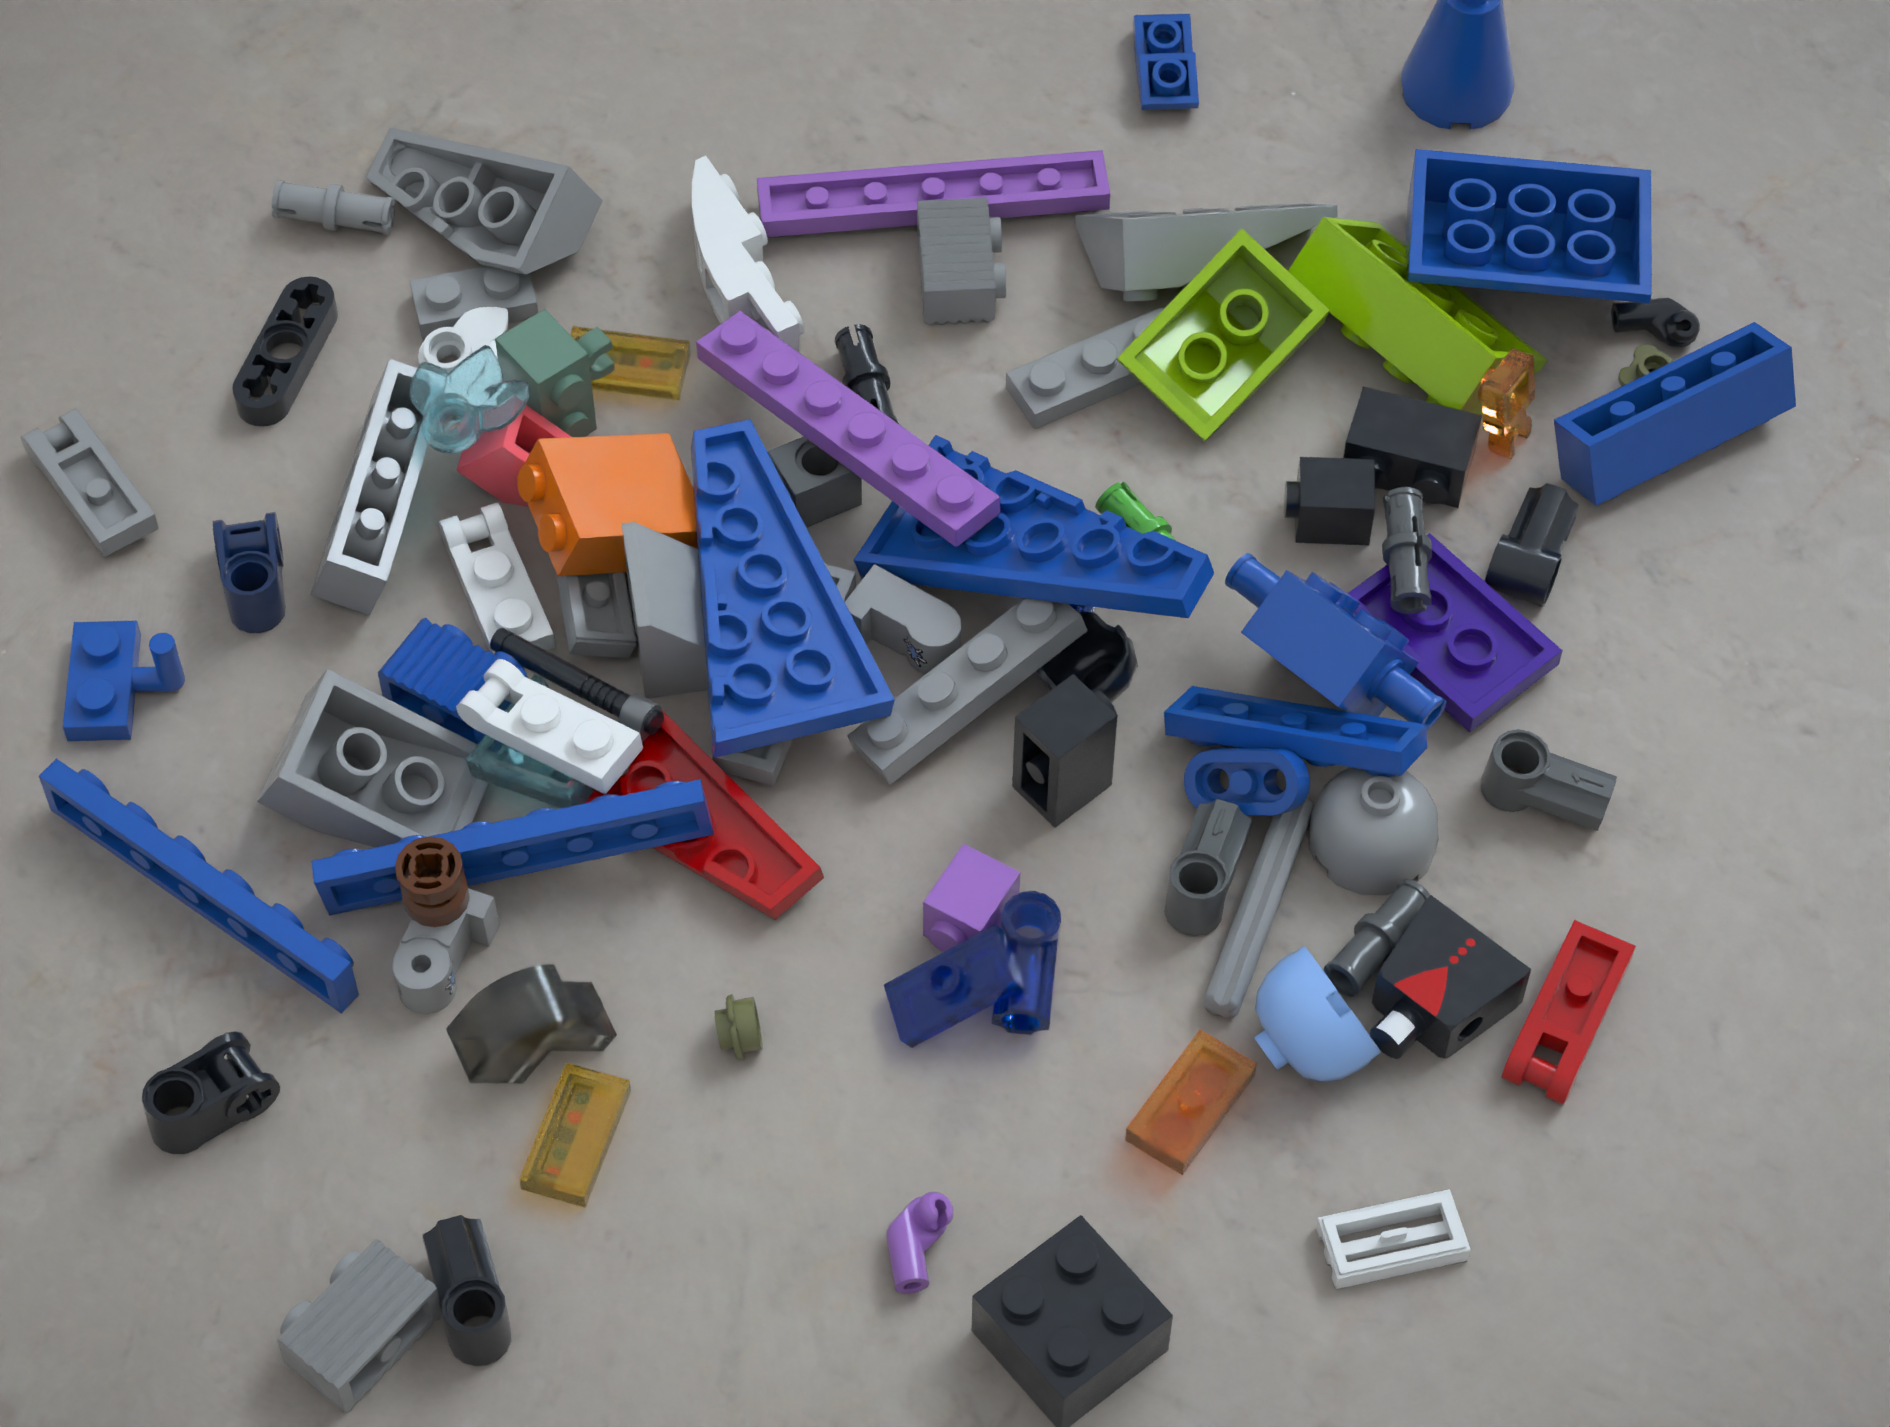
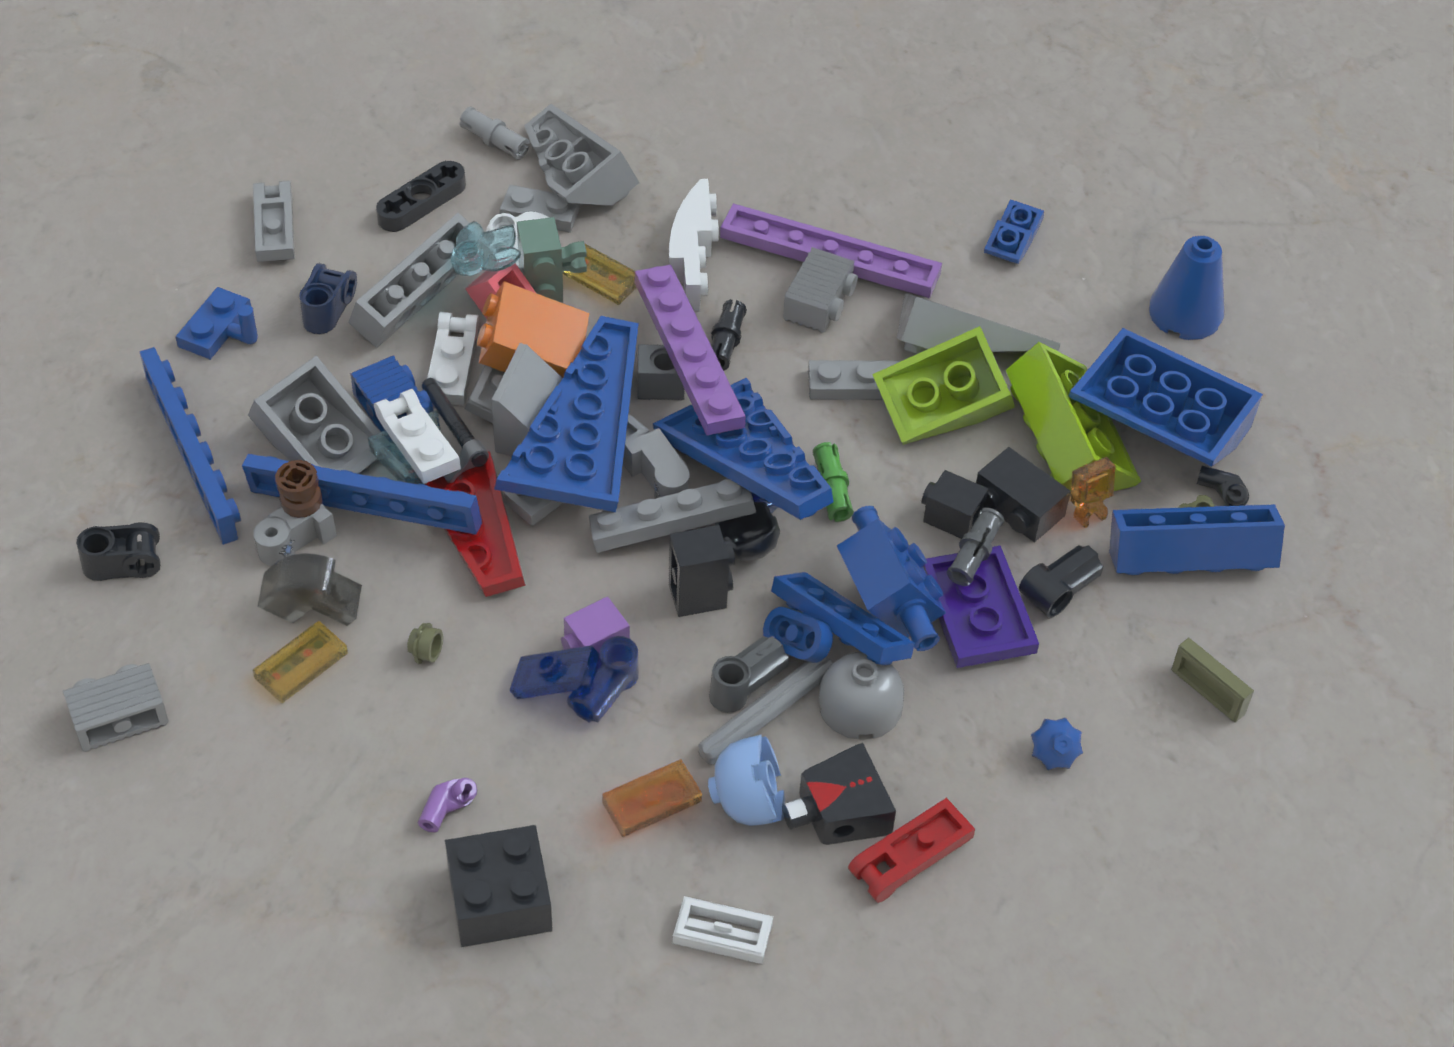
camera: 25 degrees right, 5 degrees down
black piece [423,1215,511,1366] -> none
dark grey pin [1324,879,1430,997] -> none
dark grey piece [1481,729,1617,831] -> none
none -> blue piece [1031,717,1083,770]
none -> olive tile [1171,637,1254,723]

